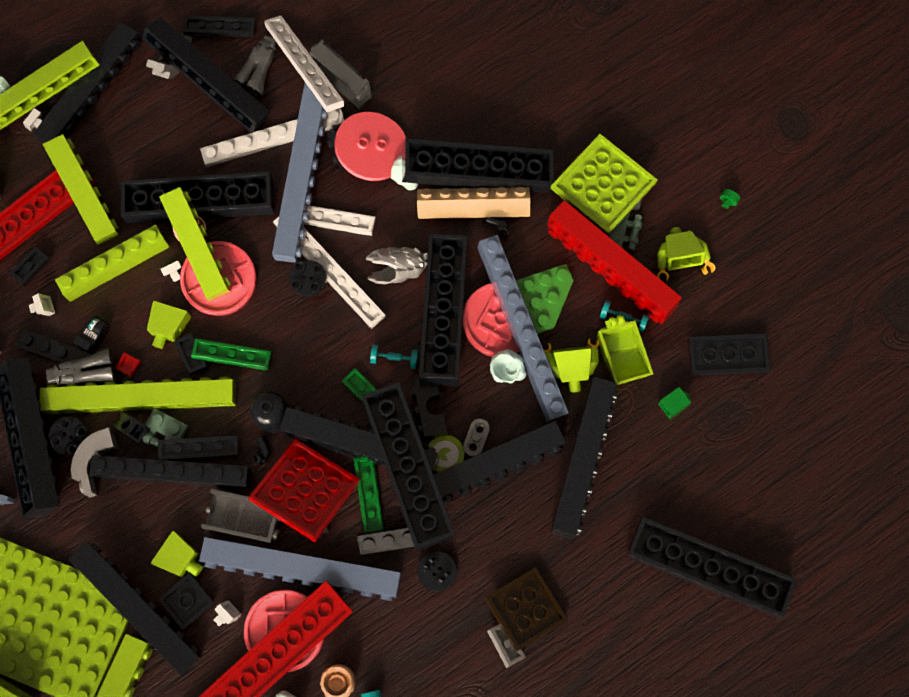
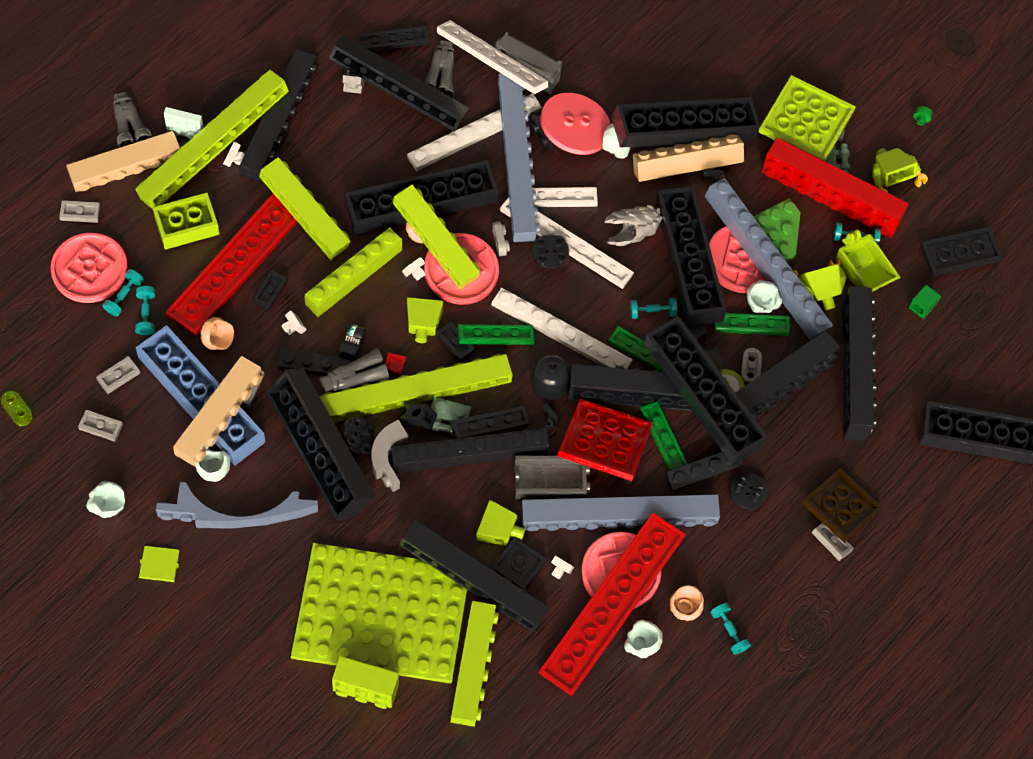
camera: 25 degrees left, 10 degrees down
none -> light grey plate [492,221,510,256]
none -> white plate [492,288,632,369]
none -> green tile [714,313,790,336]

